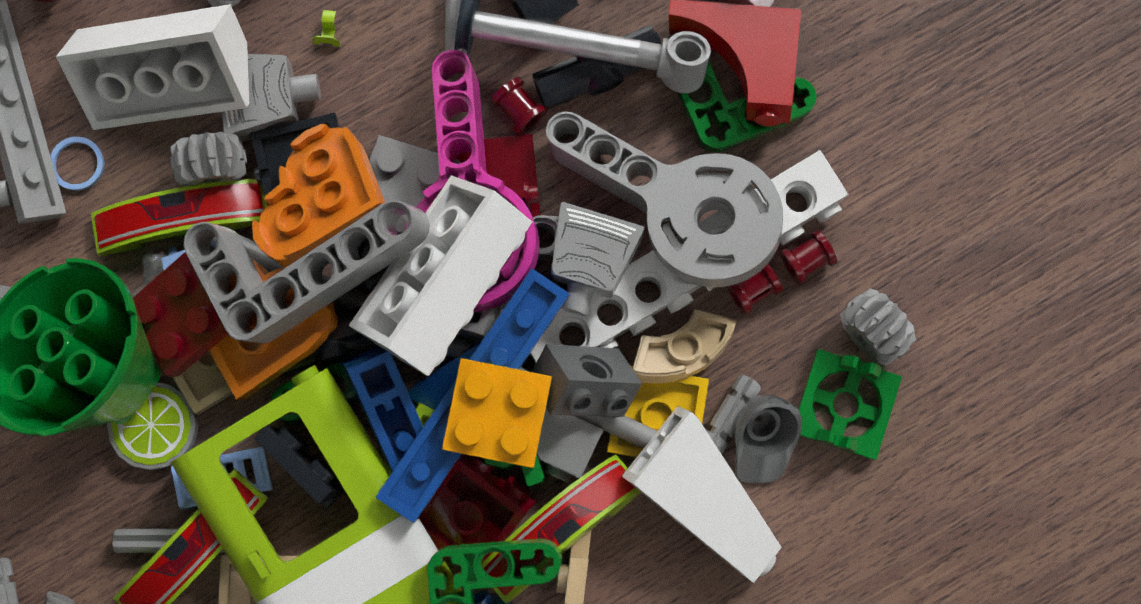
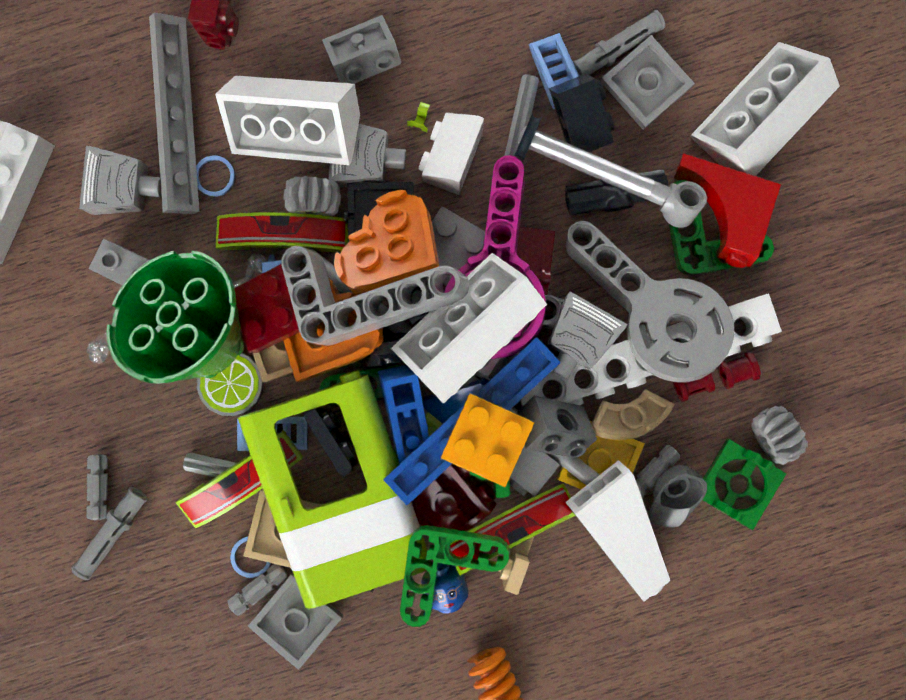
camera: 15 degrees right, 5 degrees up
dark red bush [490,77,547,135] -> none
none -> white slope [419,113,484,195]

